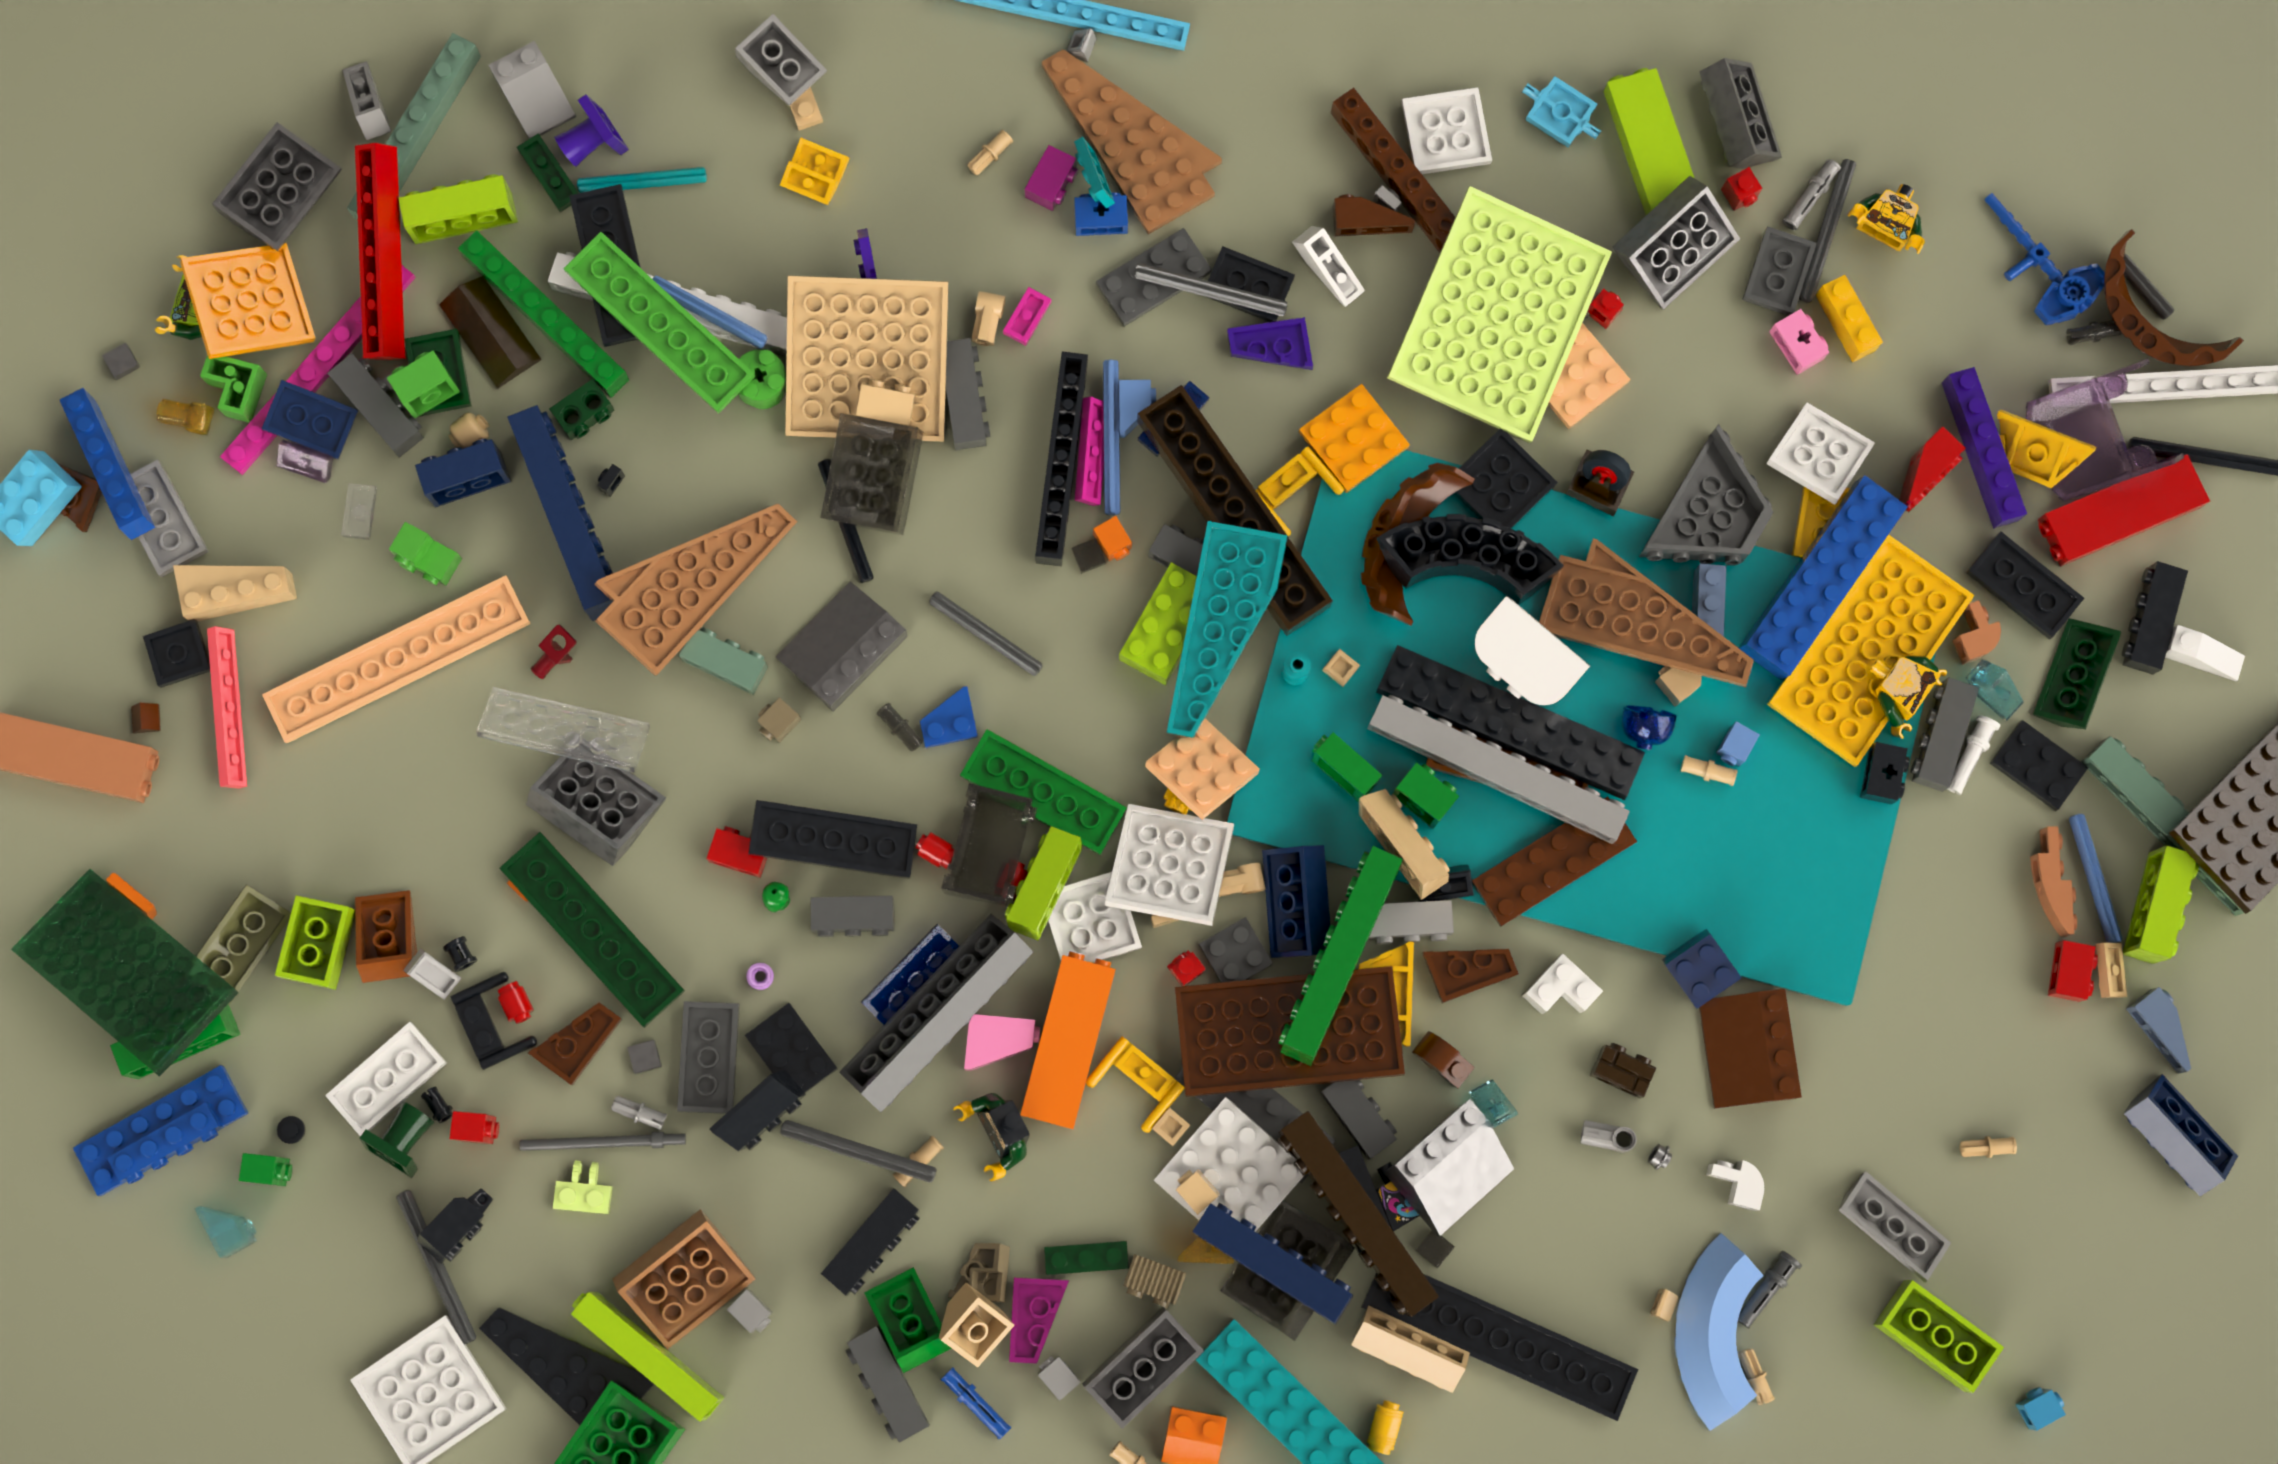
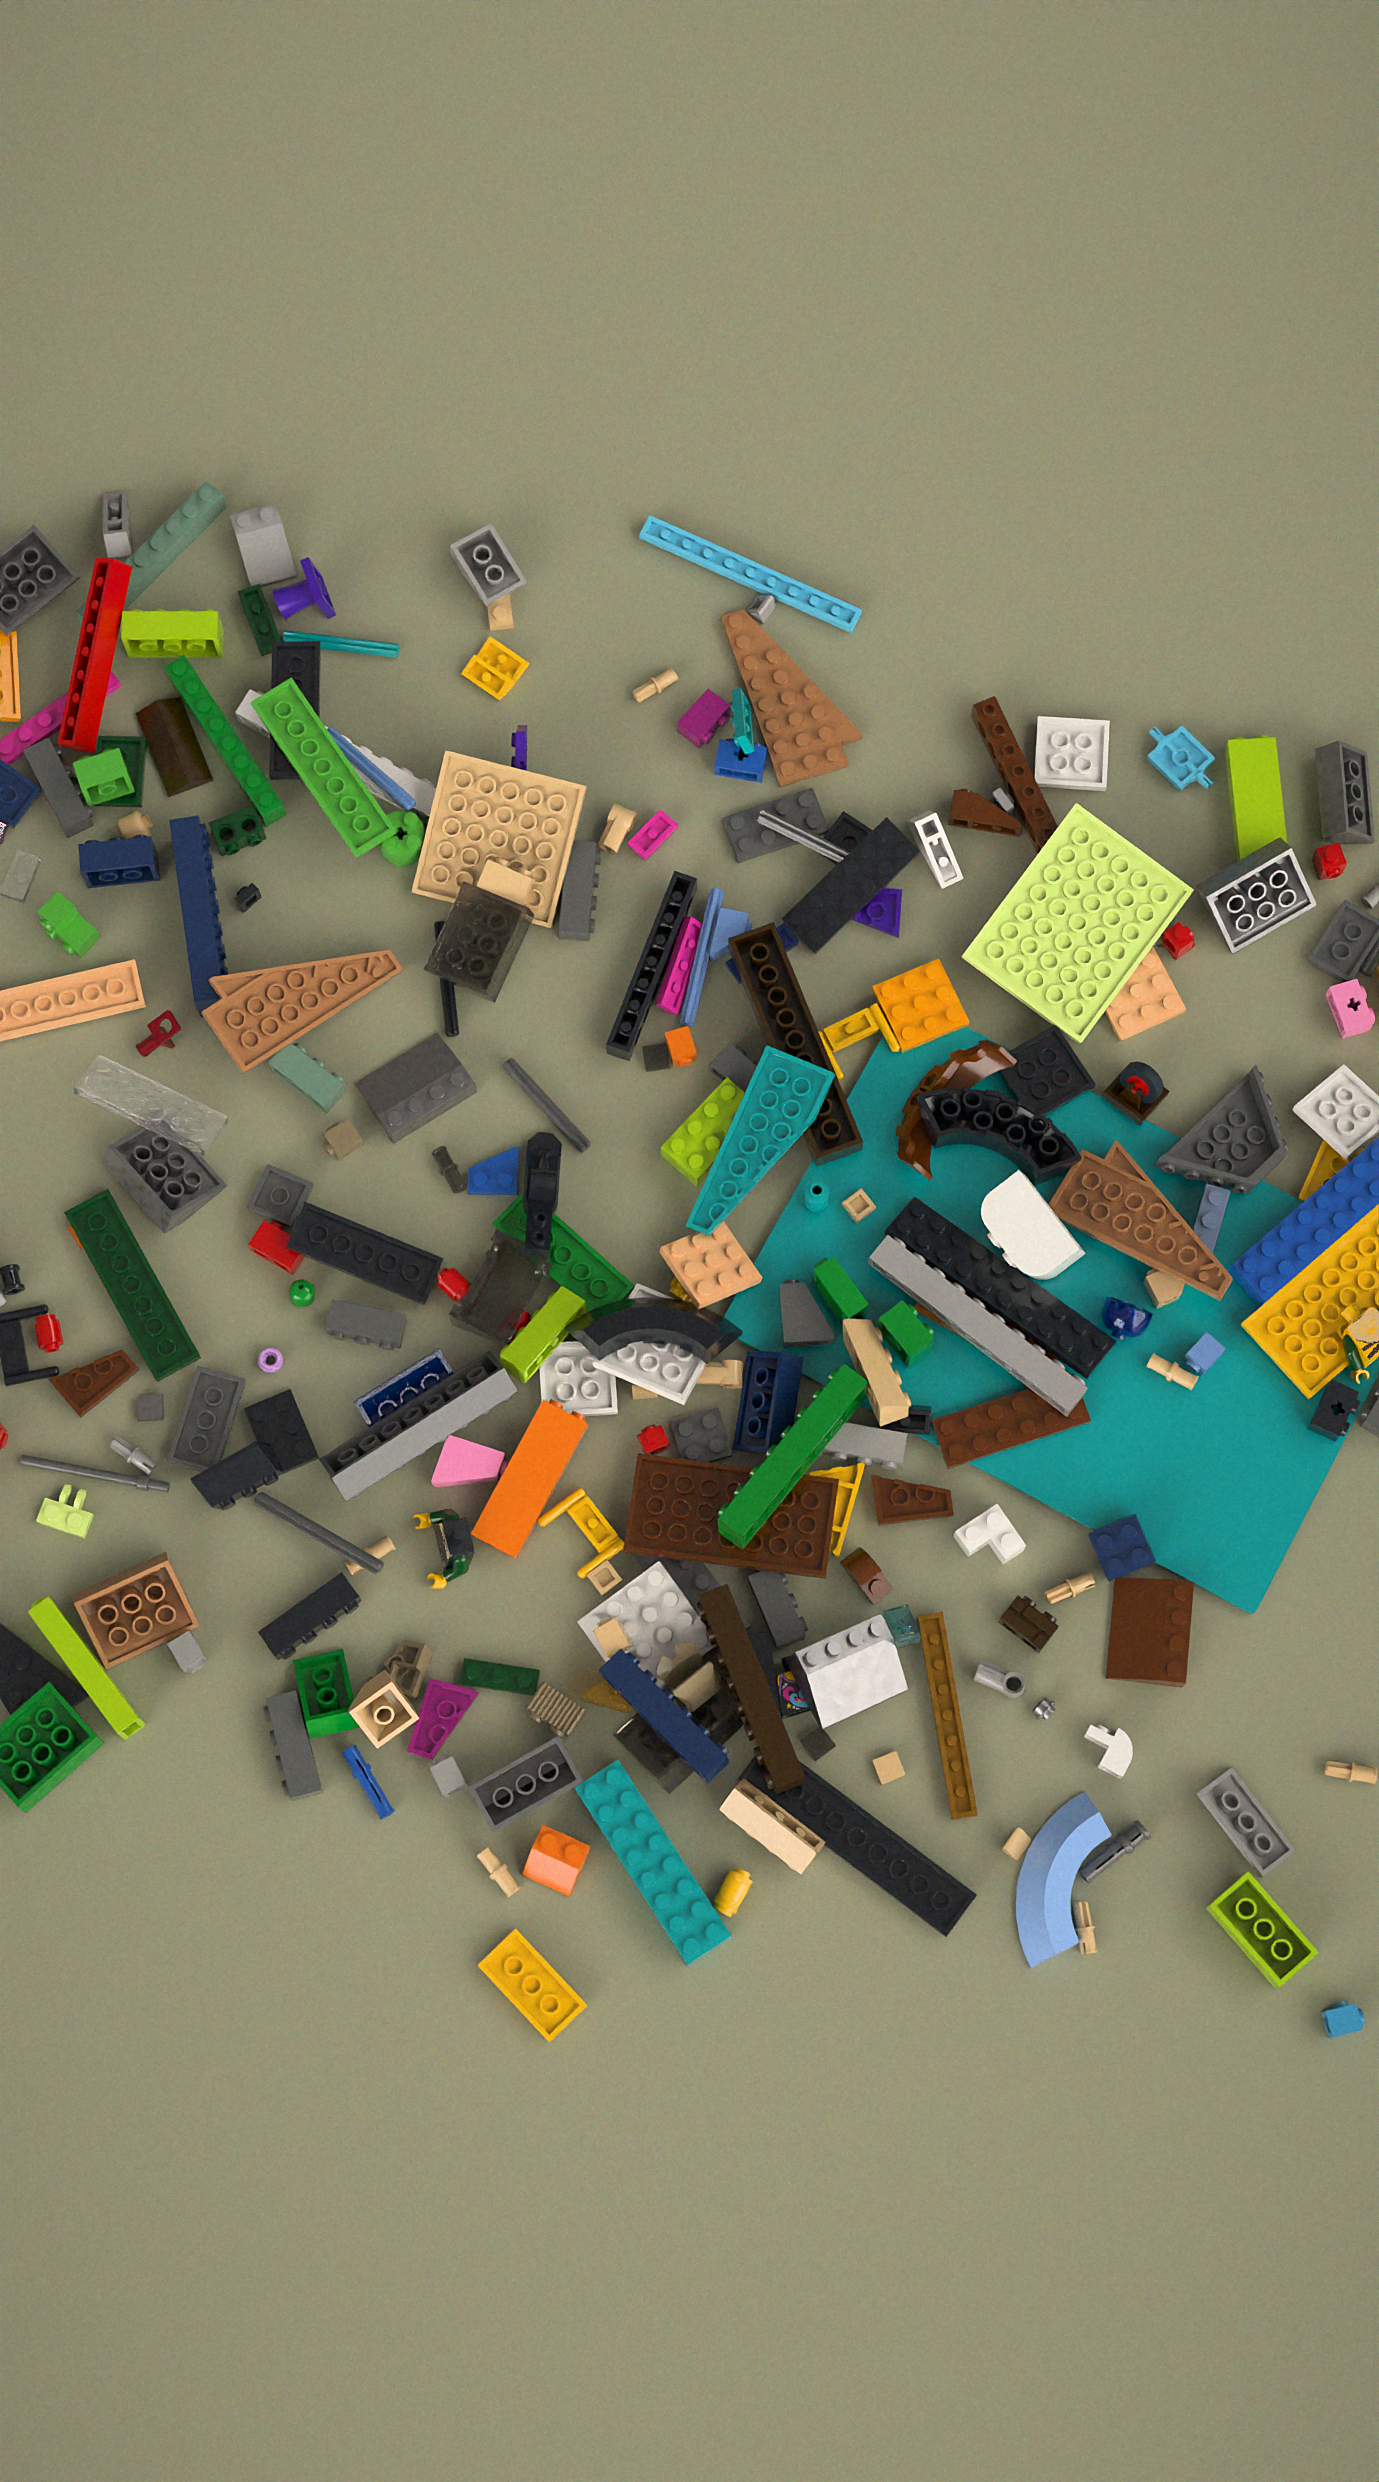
camera: 20 degrees right, 5 degrees down
none -> dark grey plate [247,1164,314,1229]
none -> black piece [522,1132,562,1257]
none -> black brick [565,1297,743,1364]
none -> dark tan piece [656,1643,723,1712]
none -> dark grey slope [779,1279,834,1348]
none -> black plate [782,817,921,954]
none -> tan tile [872,1751,906,1785]
none -> pearl gold plate [917,1612,978,1820]
none -> tan axle [1044,1571,1095,1604]

